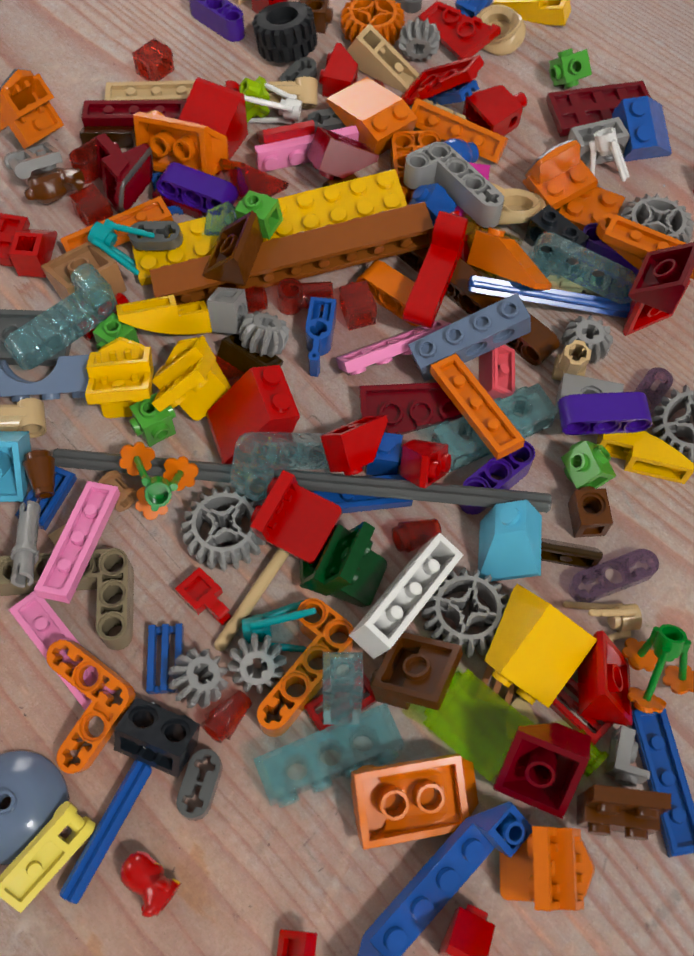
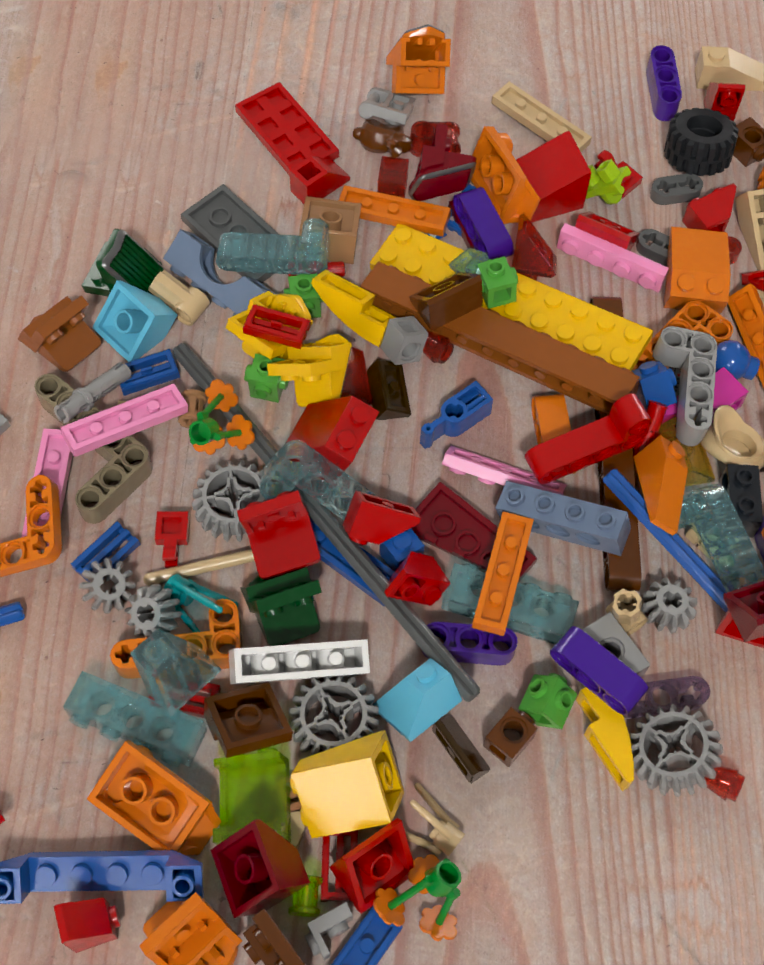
camera: 45 degrees right, 0 degrees up
reddish brown cone [23,450,55,499] -> none
dark brown slope [79,126,135,148] -> none
dark red plate [82,100,186,126] -> none
teal plant [87,219,155,275] -> none
black brick [114,697,200,778] -> none
dark grey beam [128,221,183,251] -> none
clear red brick [132,38,175,81] -> none
dark grey beam [176,749,223,821] -> none
clear red cone [201,690,253,743] -> none
light grey gear [239,311,289,357] -> none
white plant [244,83,302,124] -> none
tan piece [267,77,318,109] -> none
clear red piece [277,277,334,315] -> none
dark red slope [307,126,379,180] -> none
clear red brick [339,280,377,330] -> none
clear red cone [391,518,442,553] -> none
coral slope [479,345,515,401] -> none
clear purple beam [569,549,659,603] -> none
none -> red tile [243,304,311,349]

